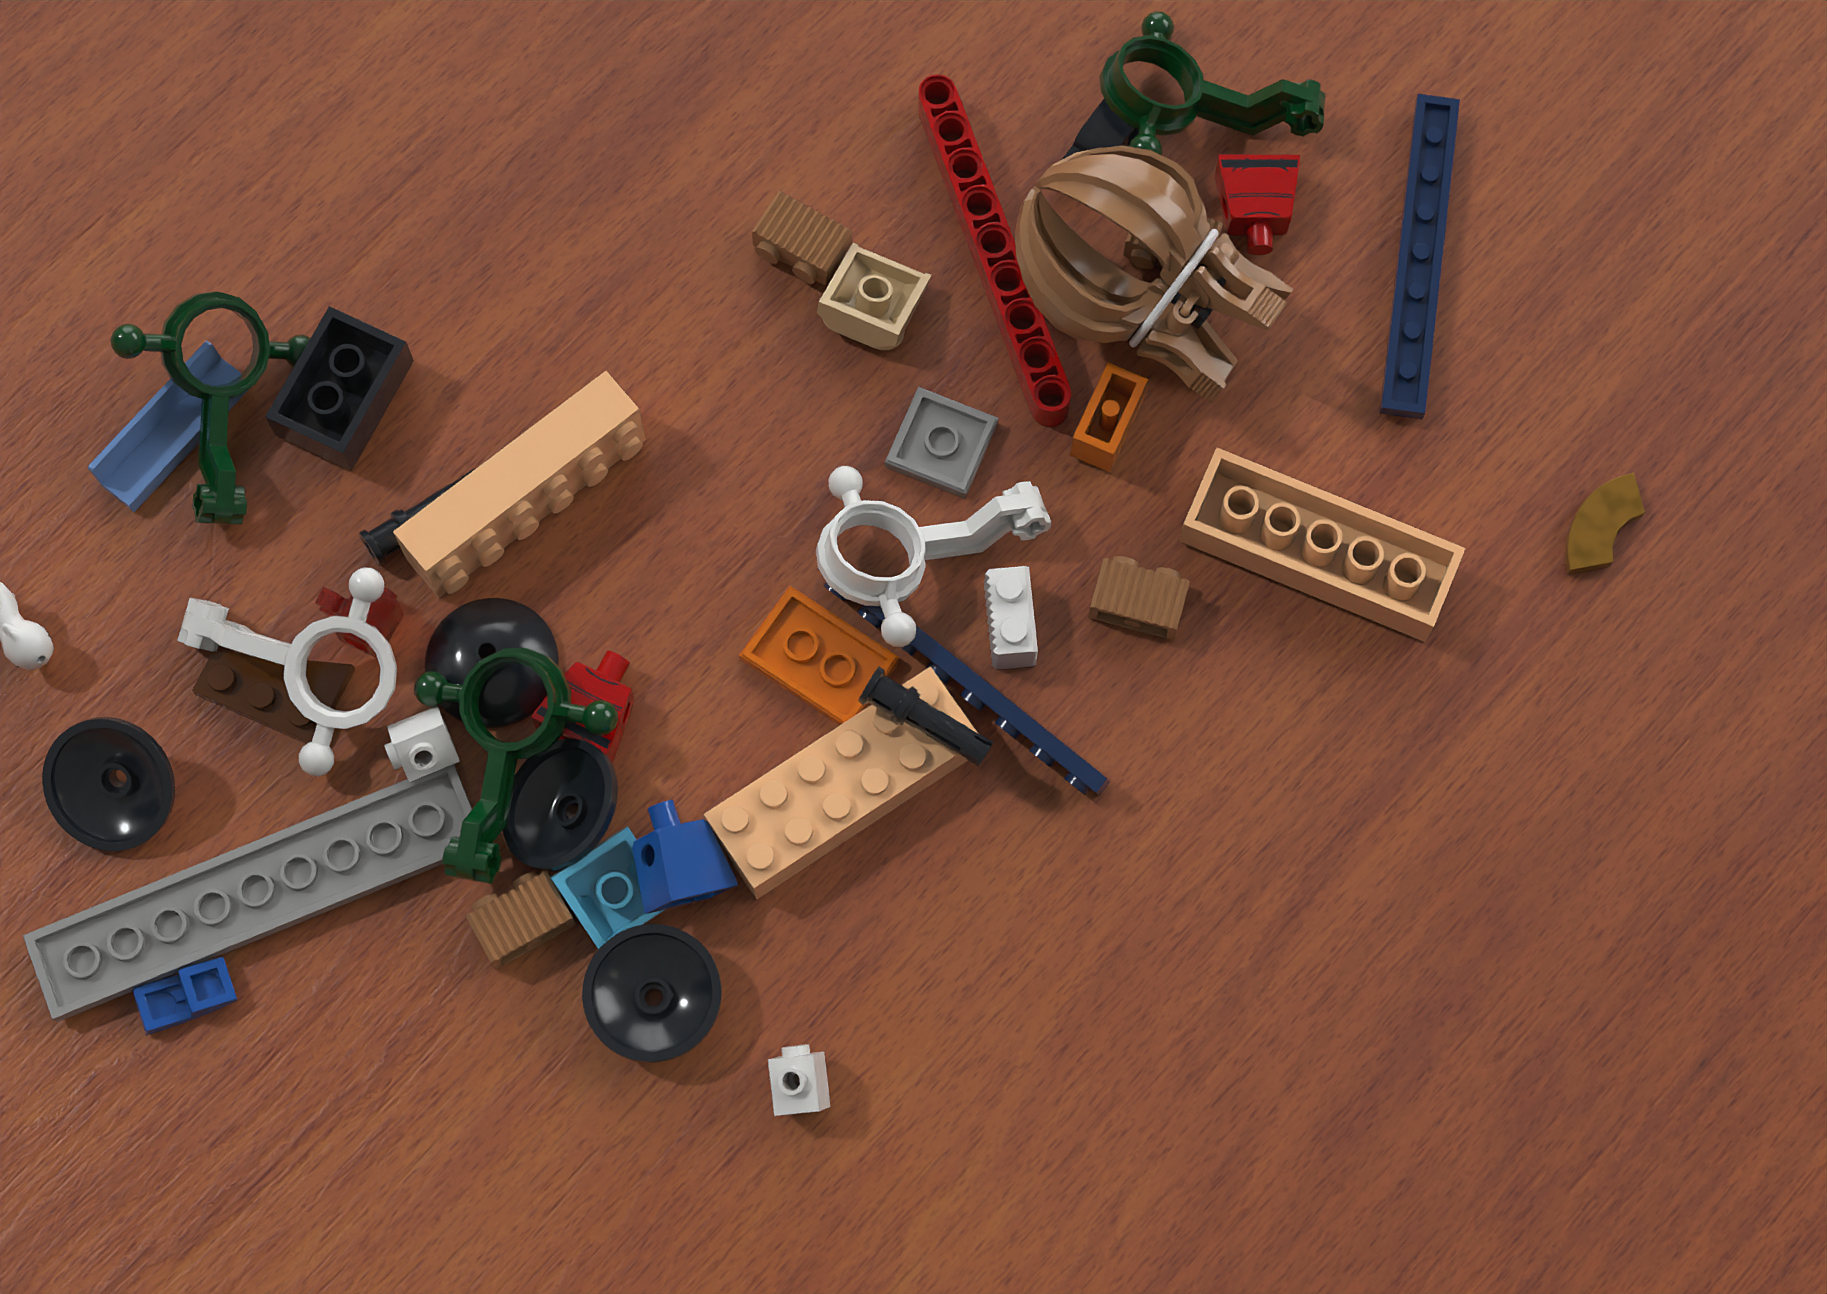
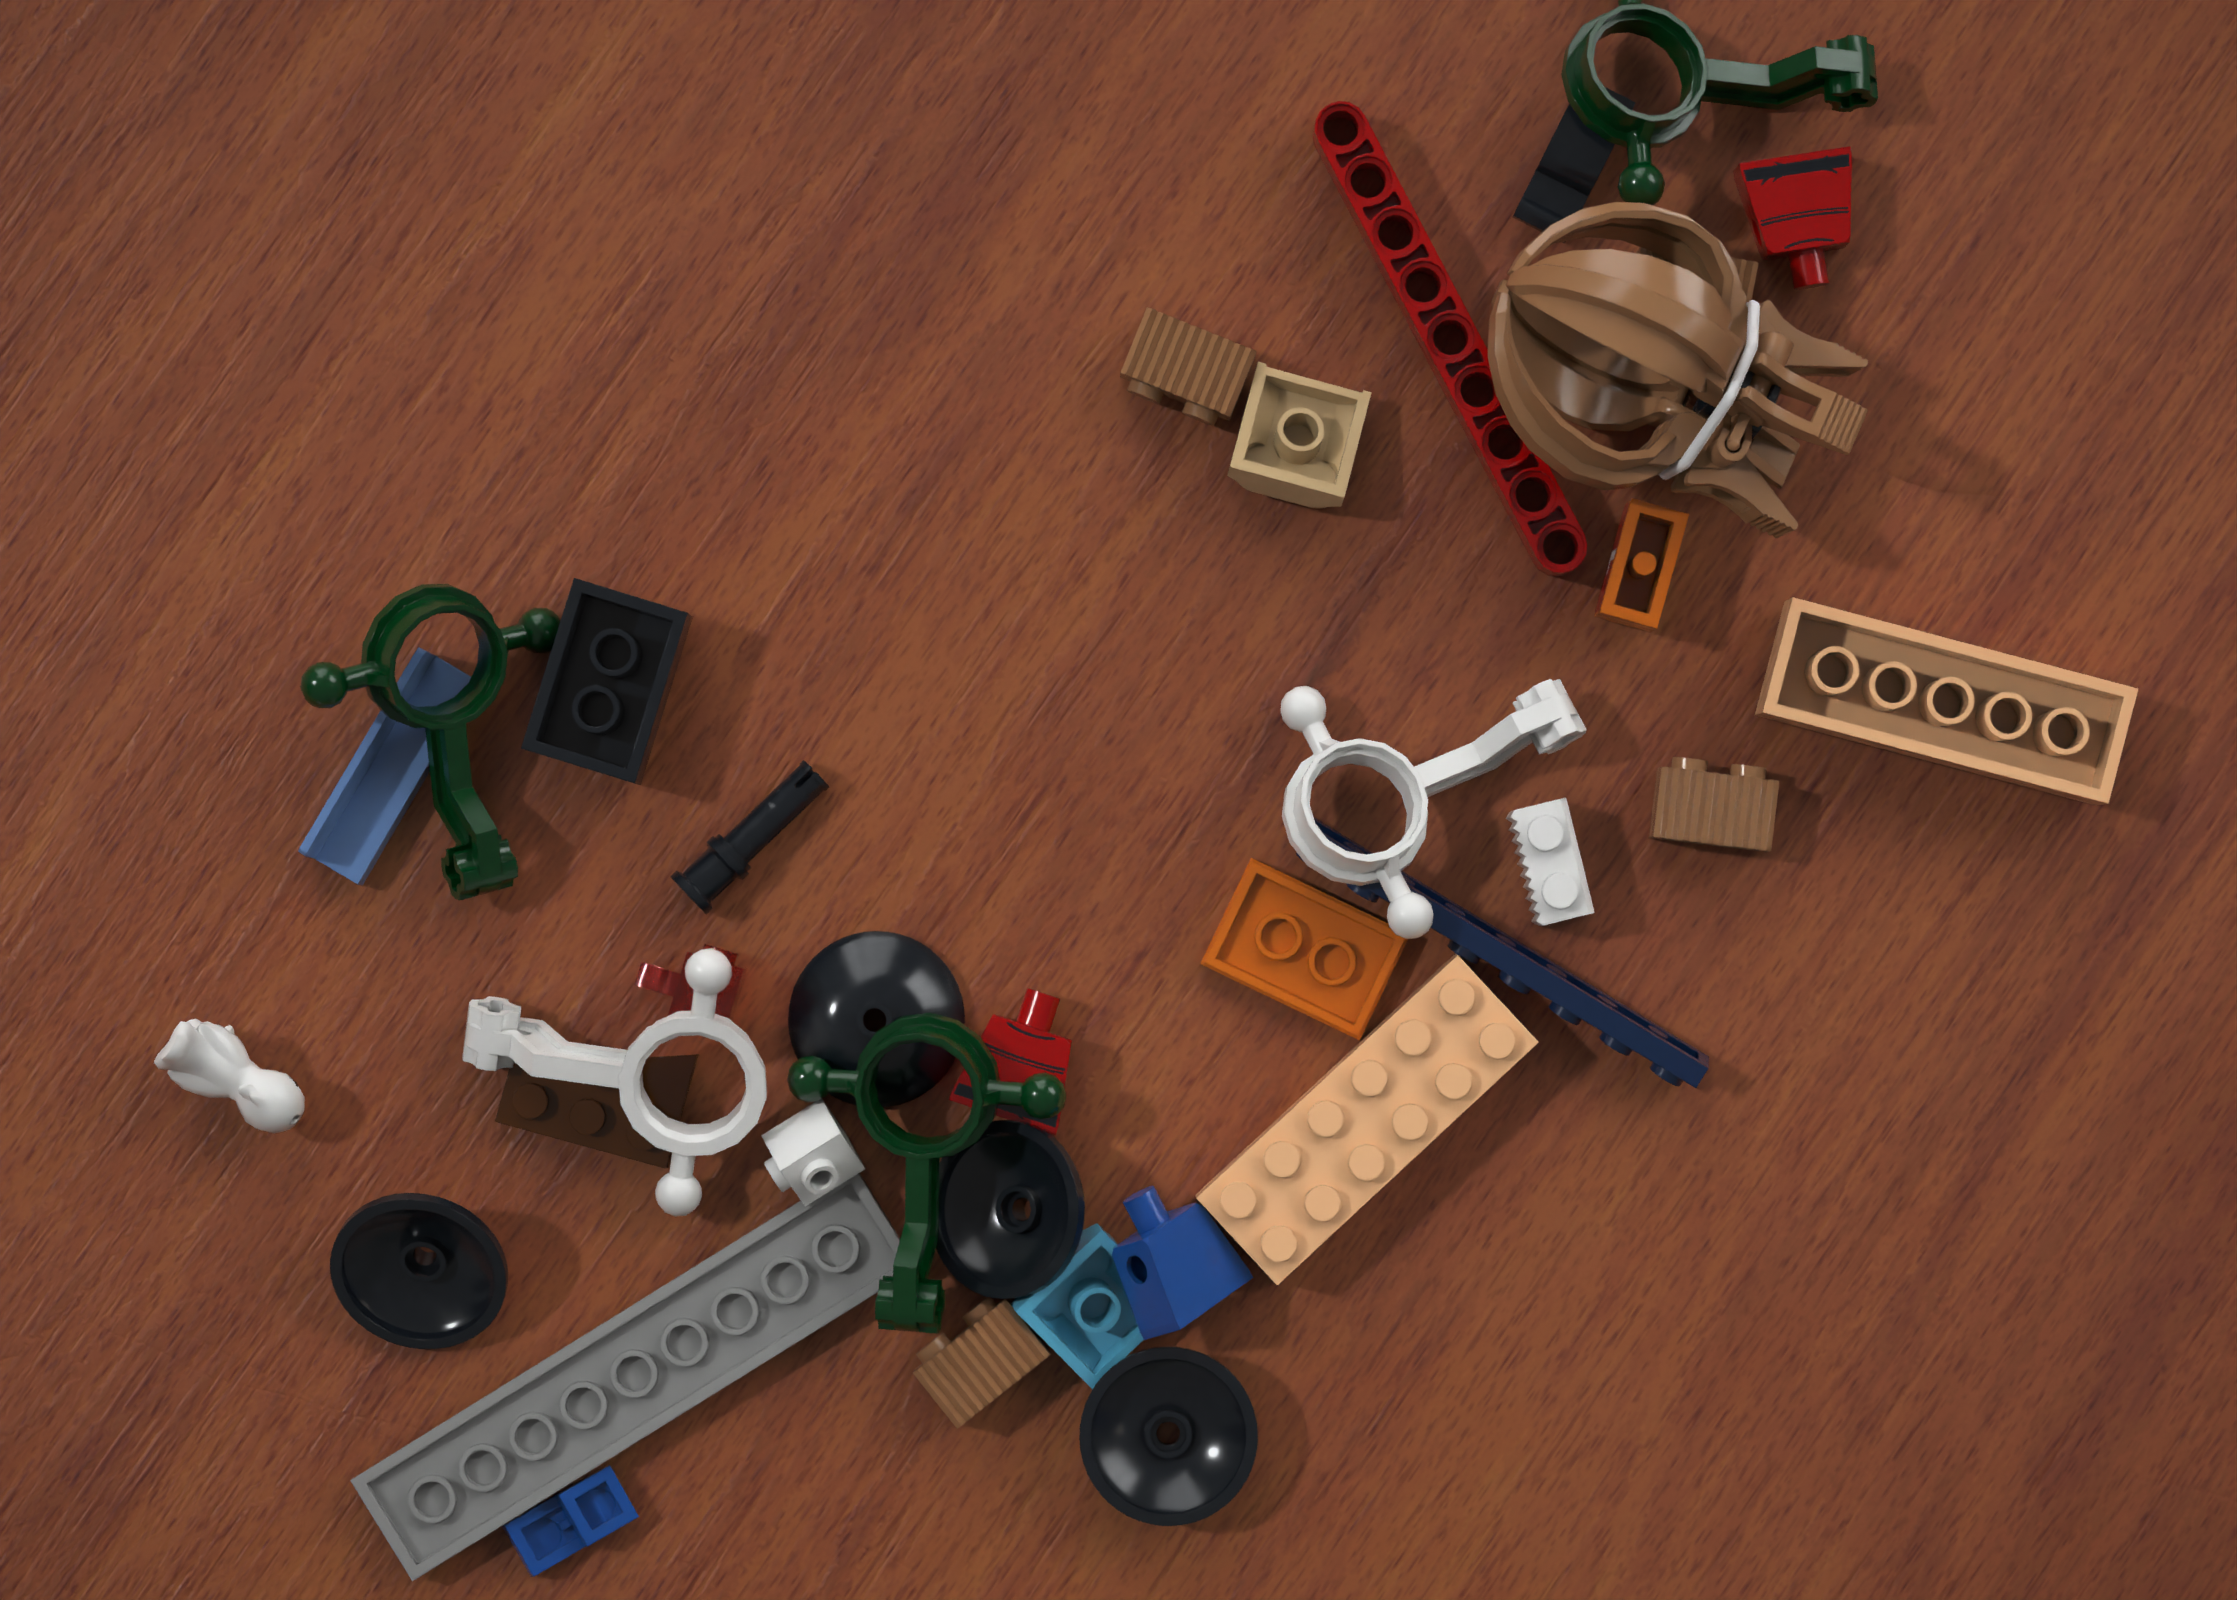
camera: 10 degrees left, 15 degrees up
light nougat brick [393,371,646,598] -> none
white brick [768,1044,831,1116] -> none
black pin [858,667,994,767] -> none
light grey tile [885,387,999,499] -> none
dark blue plate [1379,94,1460,420] -> none

